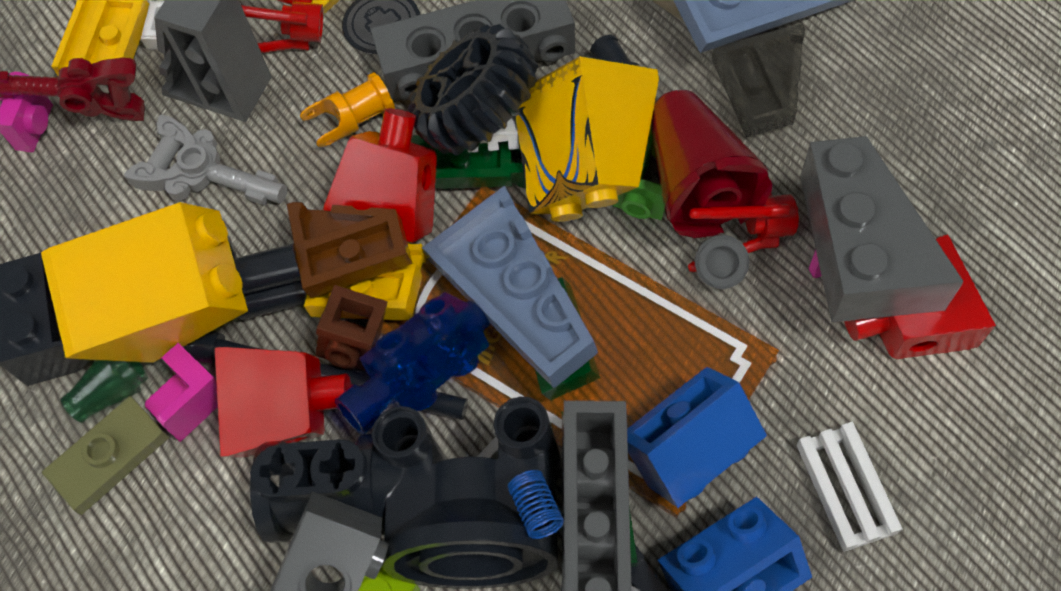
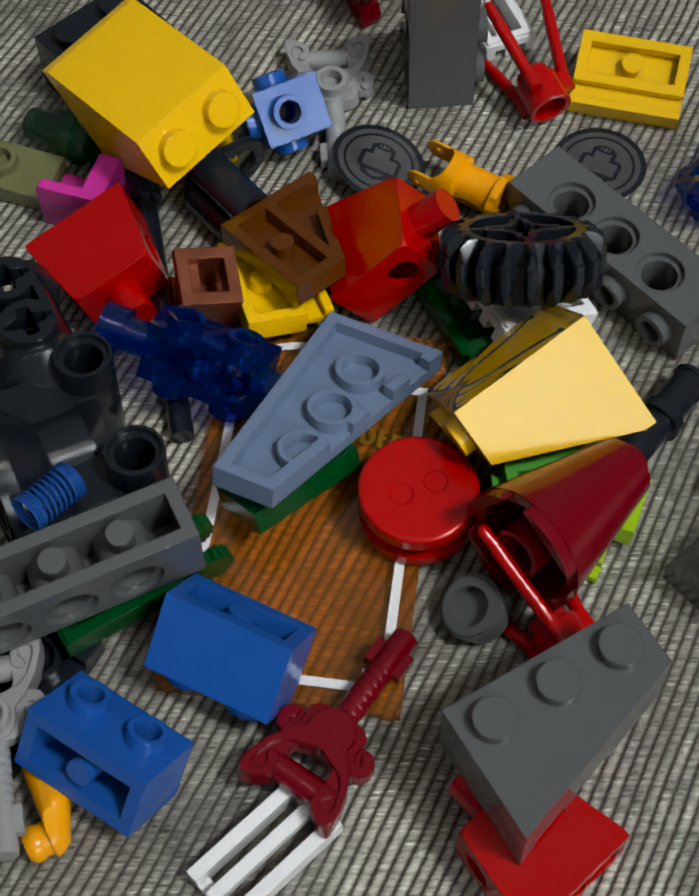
camera: 60 degrees right, 5 degrees down
none -> dark red piece [237,628,418,839]
none -> brick [240,68,333,156]
none -> sticker [332,125,425,192]
none -> red head [357,436,480,566]

